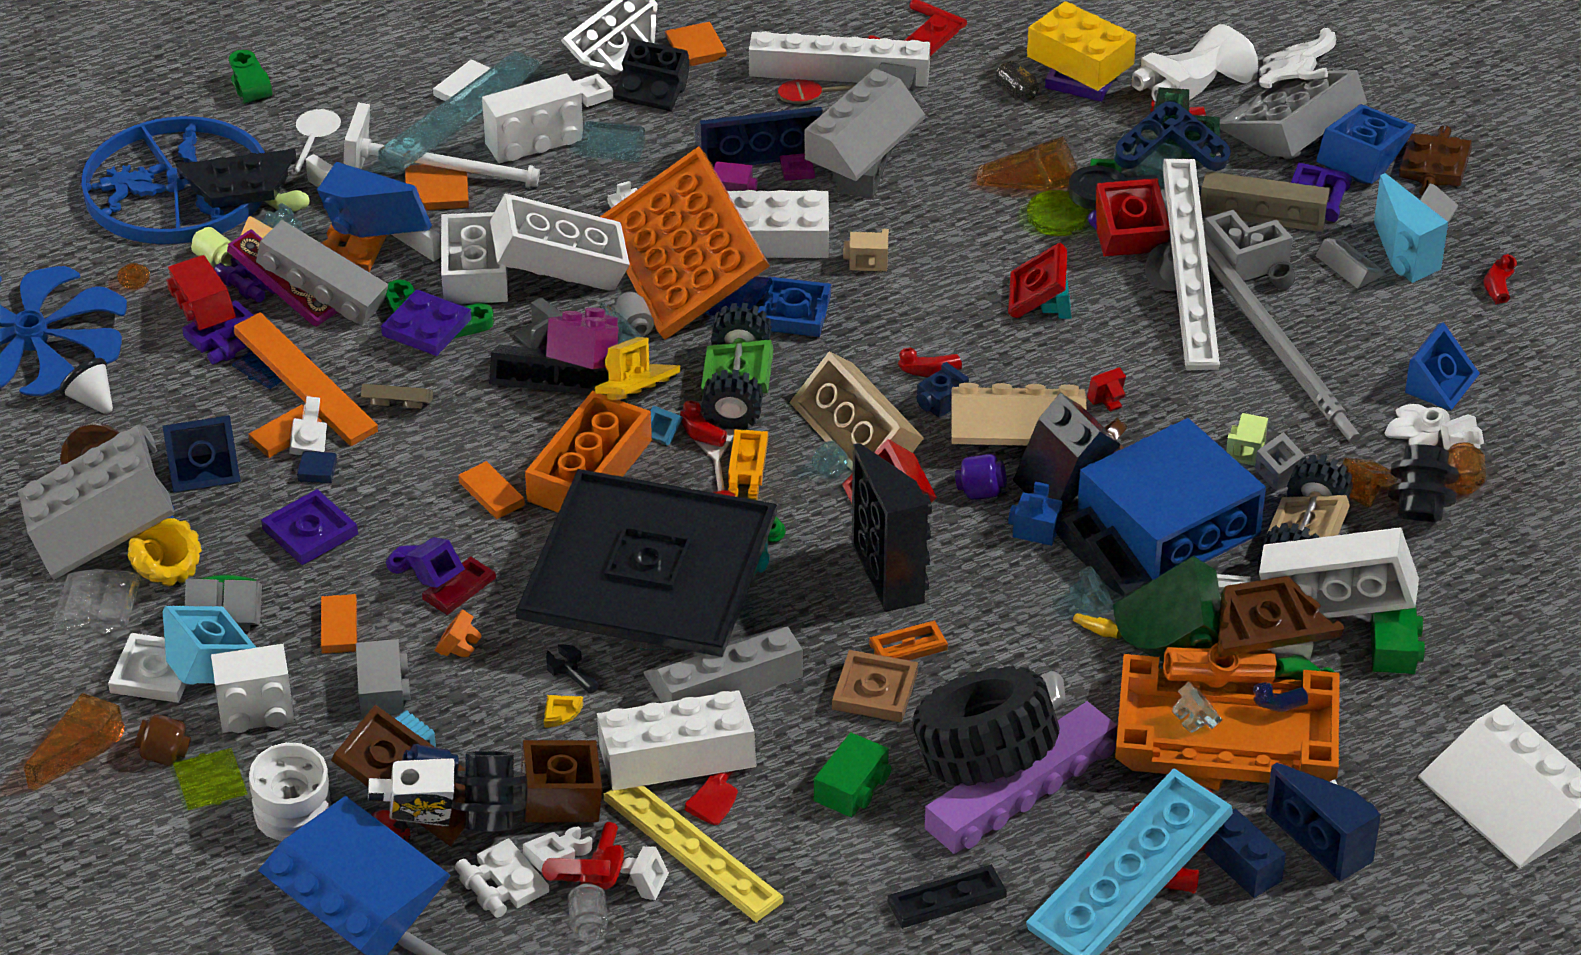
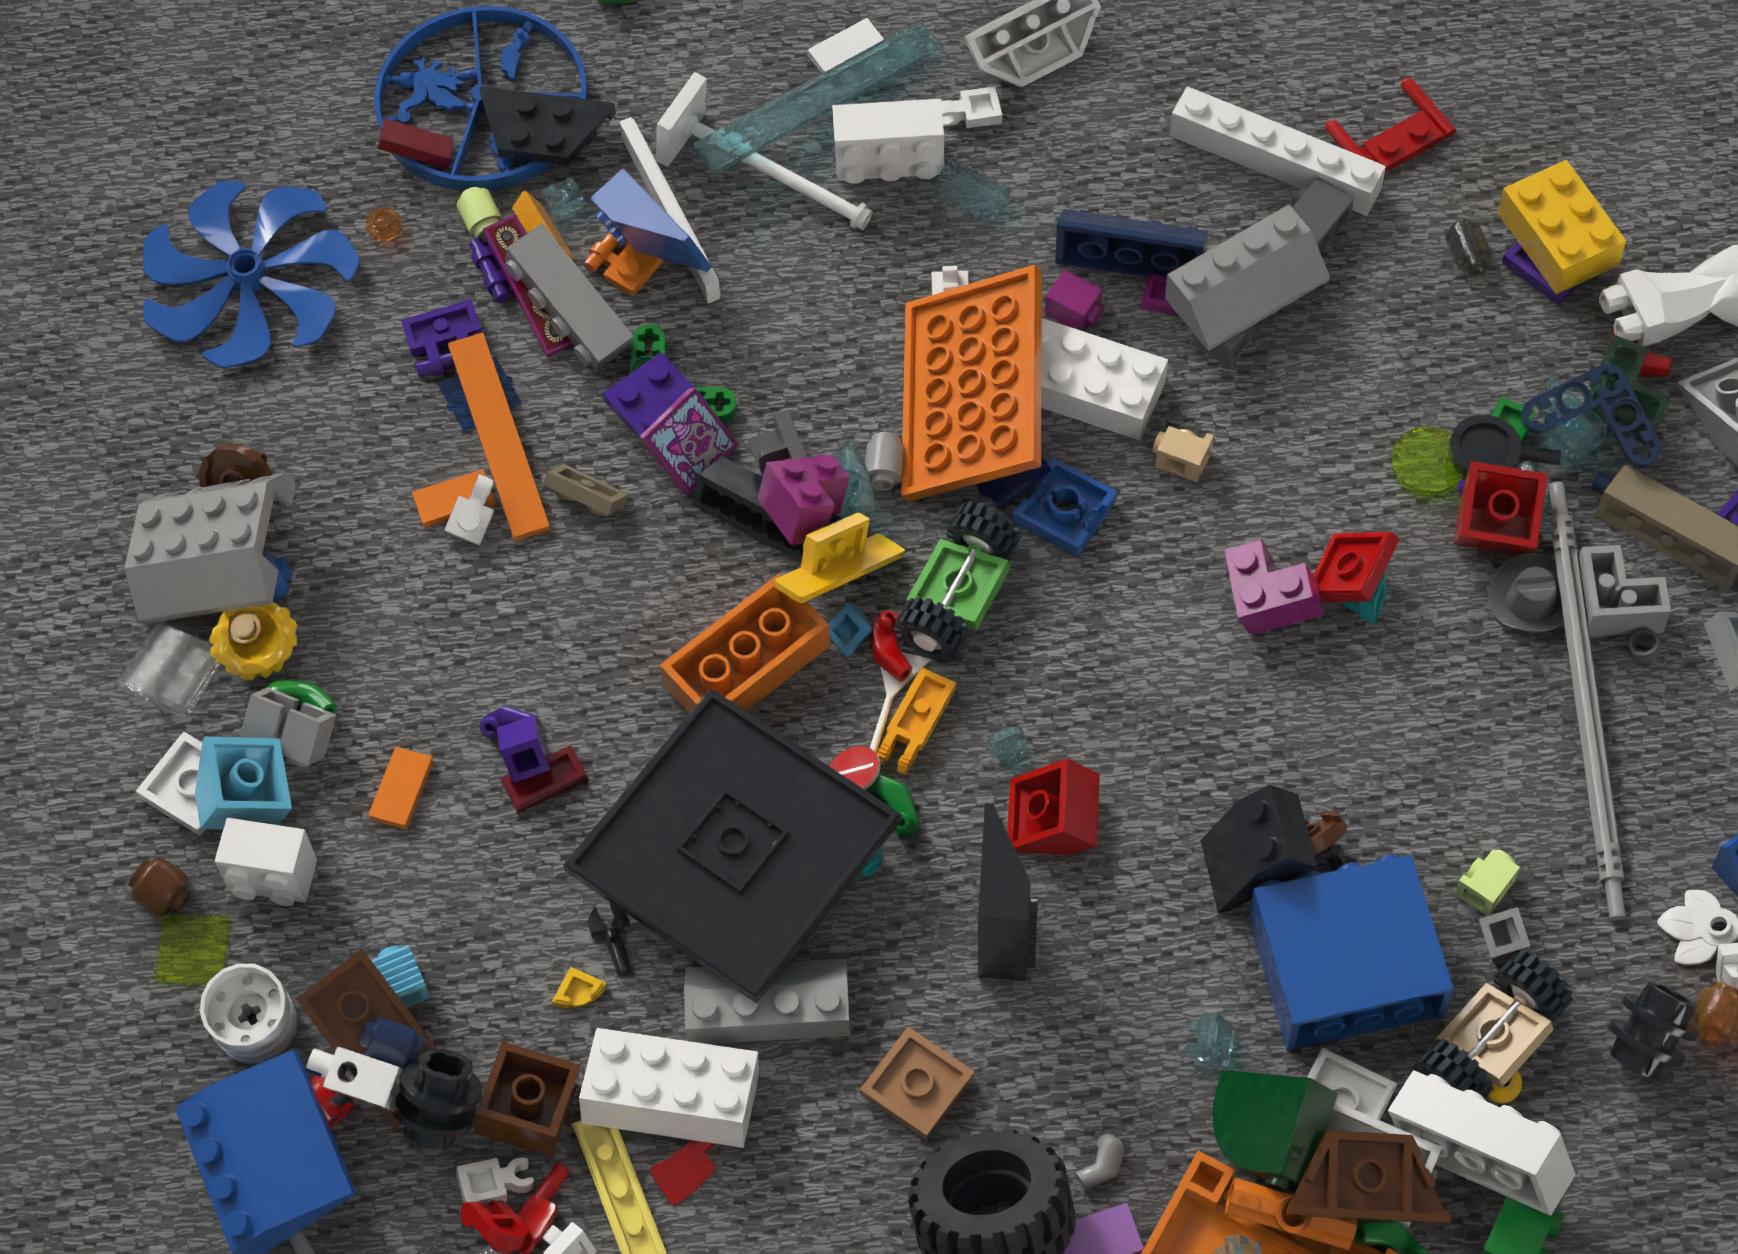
camera: 25 degrees right, 20 degrees up
clear orange slope [24,693,124,791] -> none
white hat [59,358,113,414] -> none
dark blue slope [162,415,241,492] -> none
red brick [166,255,236,330] -> none
dark purple plate [261,489,358,565] -> none
yellowish green arm [264,190,310,213] -> none
white piece [294,109,341,172] -> none
dark blue tile [297,451,337,483] -> none
light grey brick [356,639,411,717] -> none
orange tile [405,164,469,210] -> none
orange tile [434,609,482,657] -> none
white brick [441,212,508,304] -> none
white plate [455,838,549,918] -> none
orange tile [458,461,525,519] -> none
white brick [490,193,630,291] -> none
black brick [614,38,689,111] -> none
orange piece [665,22,727,66] -> none
red piece [778,79,856,104] -> none
tan slope [789,351,924,470] -> none
green brick [814,732,891,818] -> none
orange tile [869,620,948,660] -> none
red arm [898,347,962,378] -> none
dark blue brick [917,362,969,418] -> none
tan slope [951,383,1086,446] -> none
dark purple head [955,454,1007,499] -> none
clear orange slope [976,136,1078,191] -> none
blue brick [1008,482,1063,546] -> none
black slope [1056,506,1152,596] -> none
yellow piece [1073,613,1122,639] -> none
red tile [1087,367,1126,412] -> none
white tile [1162,159,1220,370] -> none
clear orange slope [1342,458,1398,508] -> none
none -> dark red tile [378,118,453,168]
none -> tile [638,388,739,494]
none -> brick [1224,539,1324,634]

